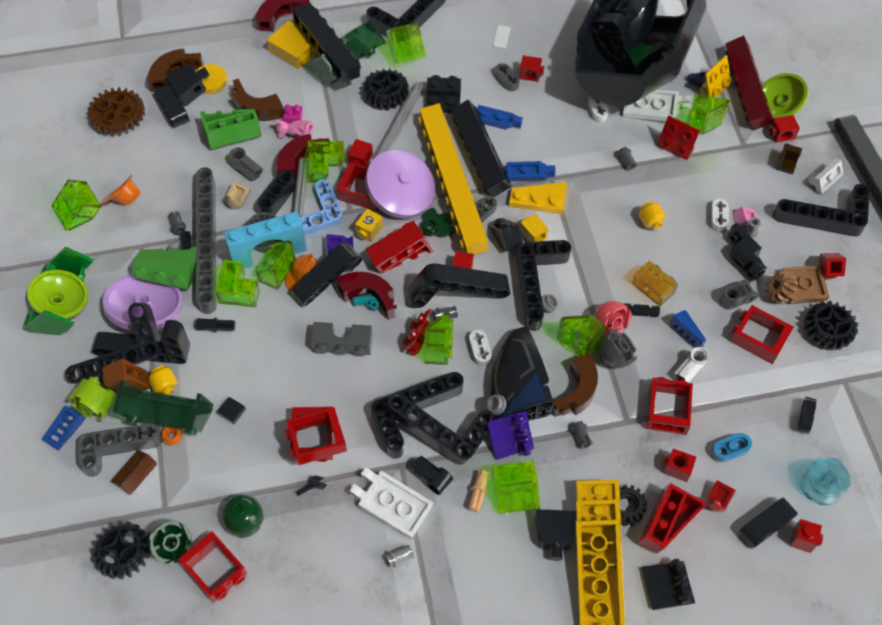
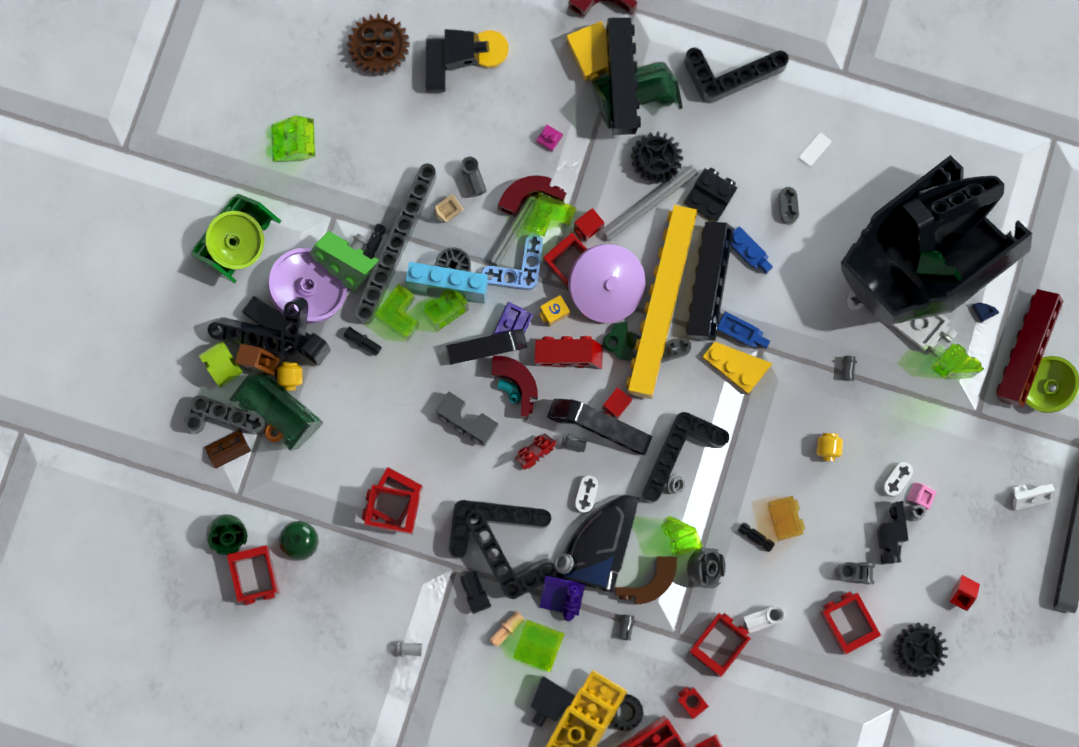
camera: 25 degrees right, 20 degrees up
blue slope [42,405,86,450] -> none
black gear [91,521,150,580] -> none
orange piece [100,175,141,205] -> none
reddish brown arch [148,49,204,92] -> none
dark grey pin [169,211,186,235] -> none
bright green wedge [199,109,262,149] -> none
black tile [217,397,246,424] -> none
reddish brown arch [231,78,284,121] -> none
black beam [258,170,296,215] -> none
bright pink animal [274,119,314,138] -> none
orange piece [285,253,320,292] -> none
black hand [297,475,327,496] -> none
white tile [349,467,434,540] -> none
clear neon green slope [386,23,427,64] -> none
clear neon green slope [424,312,453,365] -> none
black slope [489,218,523,251] -> none
red brick [519,55,545,82] -> none
yellow brick [520,214,549,242] -> none
coral cylinder [593,301,631,336] -> none
red hinge [656,115,700,160] -> none
blue slope [670,310,706,348] -> none
yellow hinge [700,55,731,102] -> none
dark azure plate [712,433,752,462] -> none
medium nougat gear [764,271,799,303] -> none
red brick [769,115,800,143] -> none
black beam [773,184,870,237] -> none
dark brown panel [775,143,802,174] -> none
medium nougat plate [782,265,830,304] -> none
black beam [798,396,817,434] -> none

